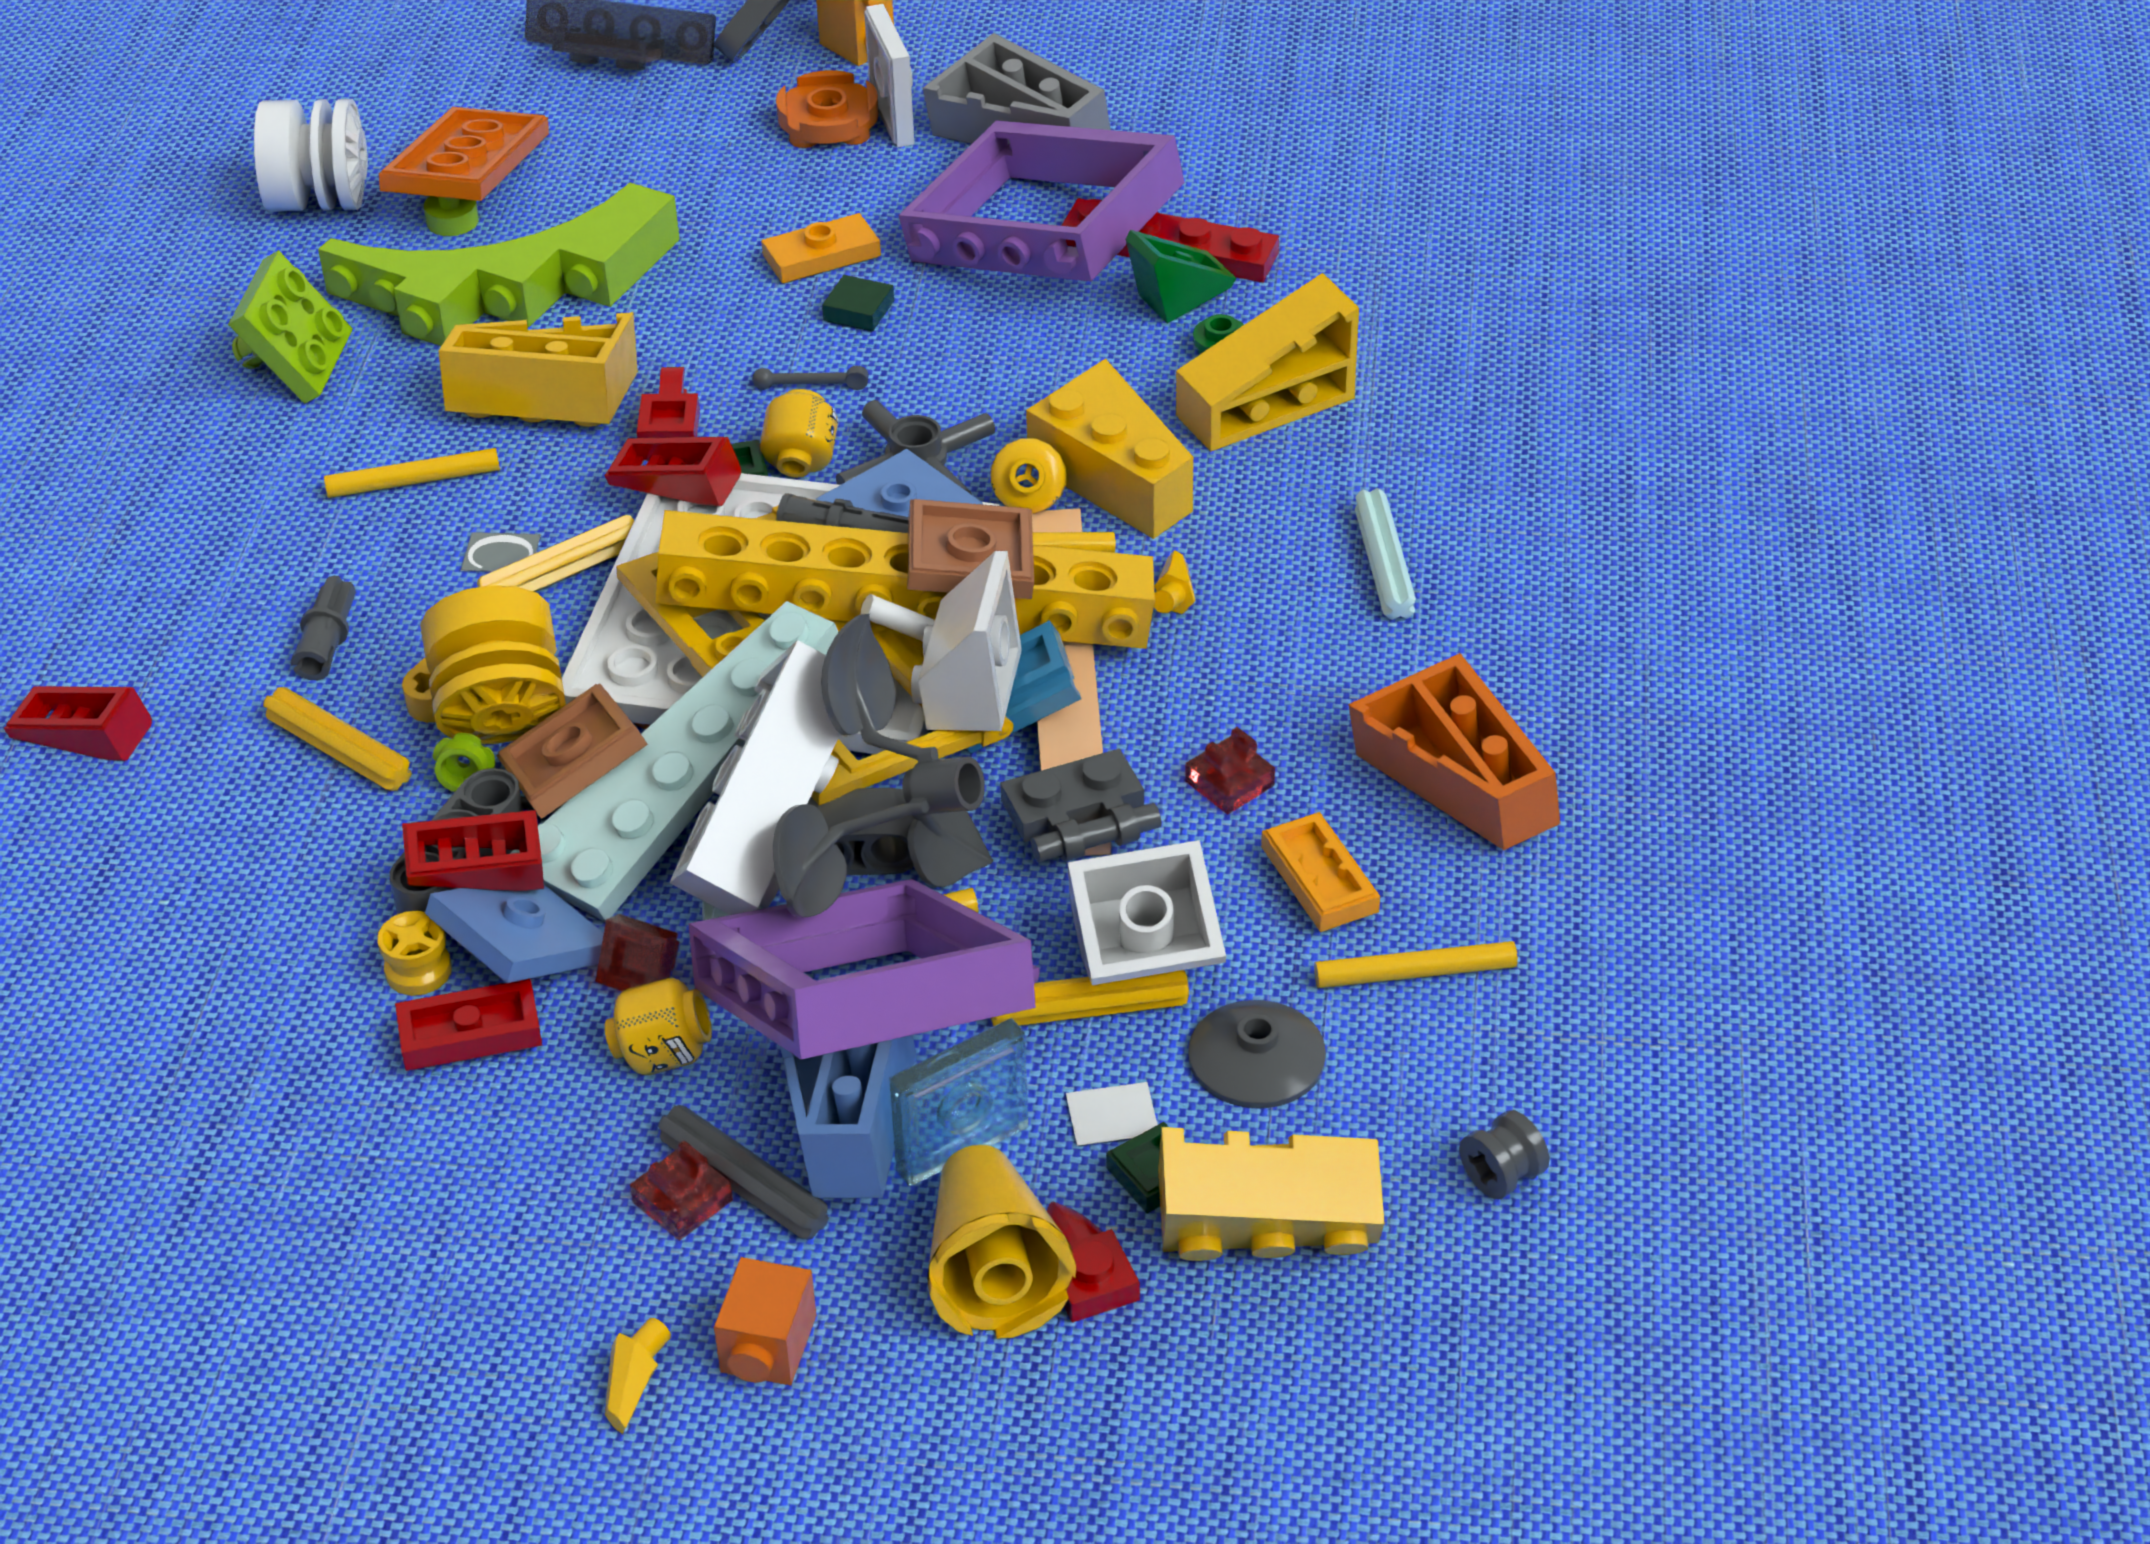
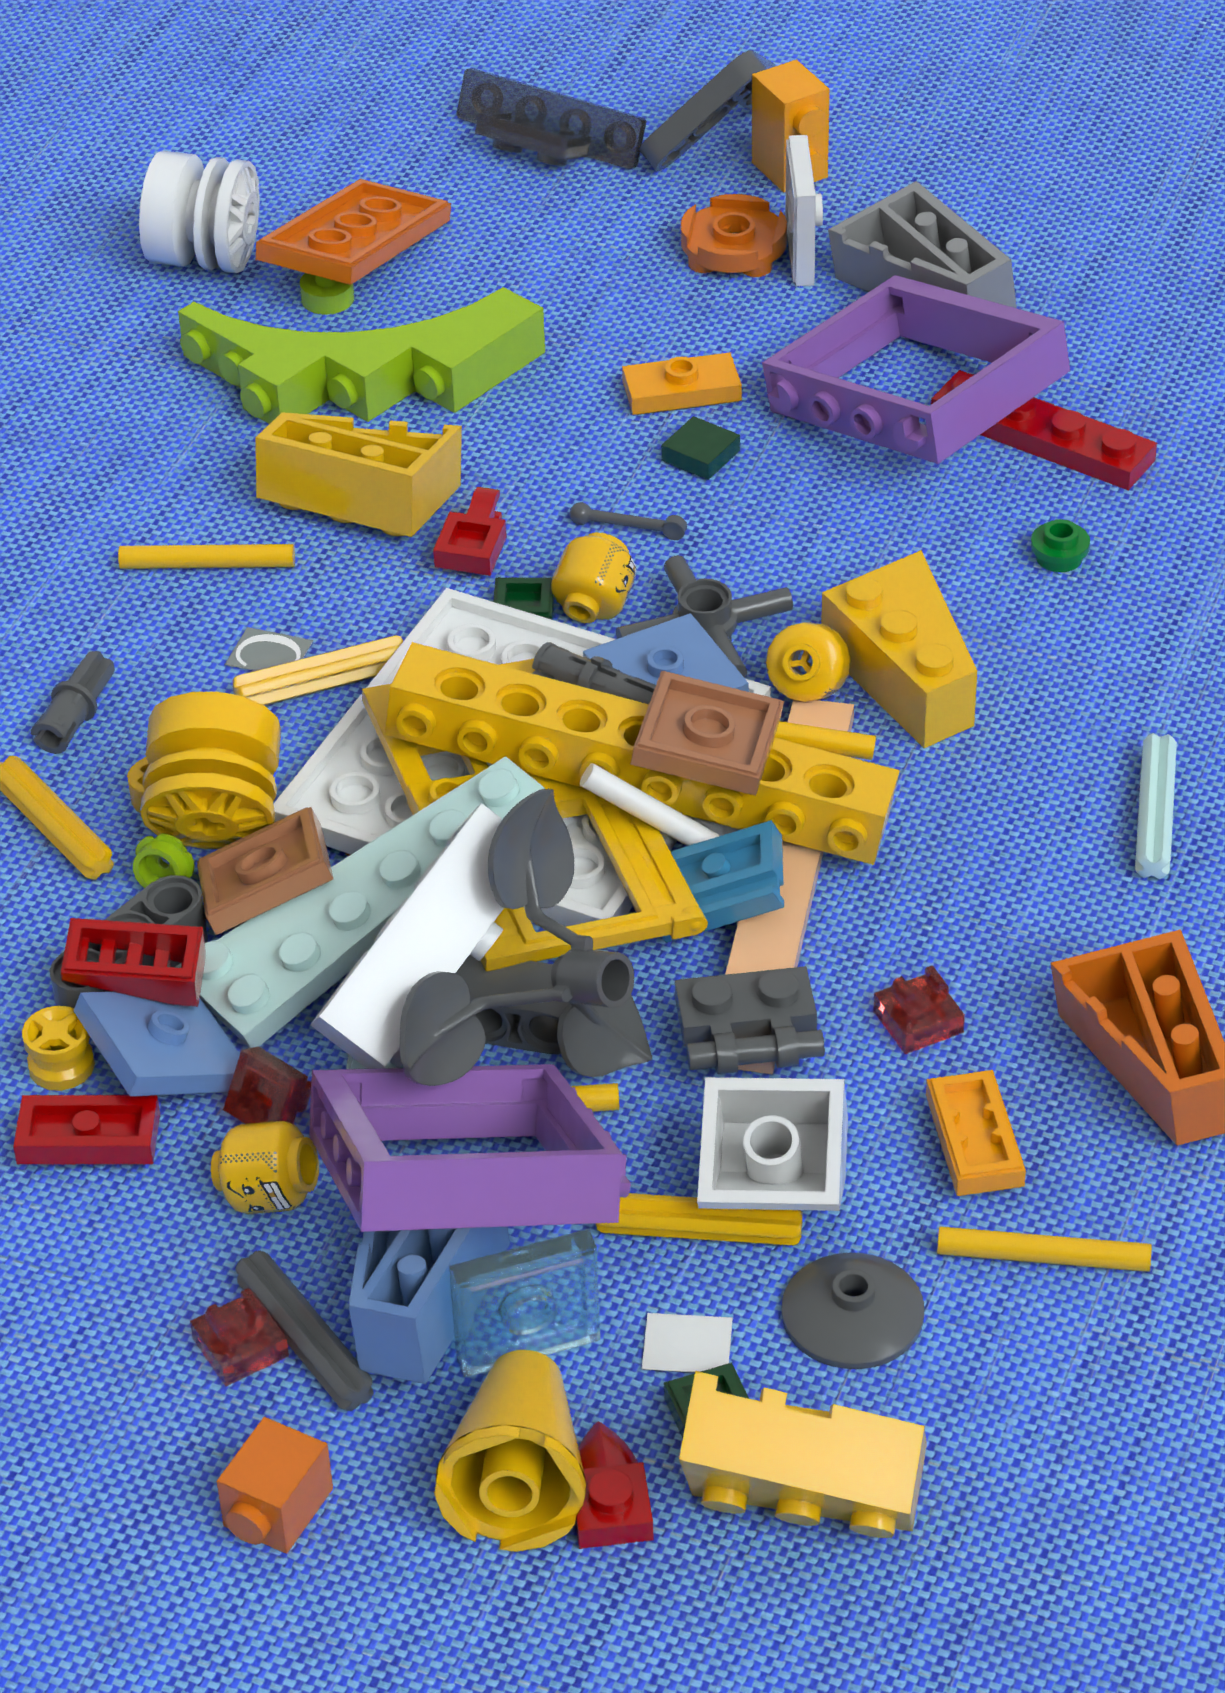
camera: 15 degrees right, 0 degrees up
lime plate [228,250,353,404] -> none
red slope [604,437,741,506] -> none
yellow bar [605,1318,671,1434] -> none
white slope [911,551,1022,731] -> none
green slope [1125,230,1236,324] -> none
yellow bar [1154,550,1196,614] -> none
yellow wedge [1176,273,1359,452] -> none
dark grey wheel [1459,1110,1550,1199] -> none

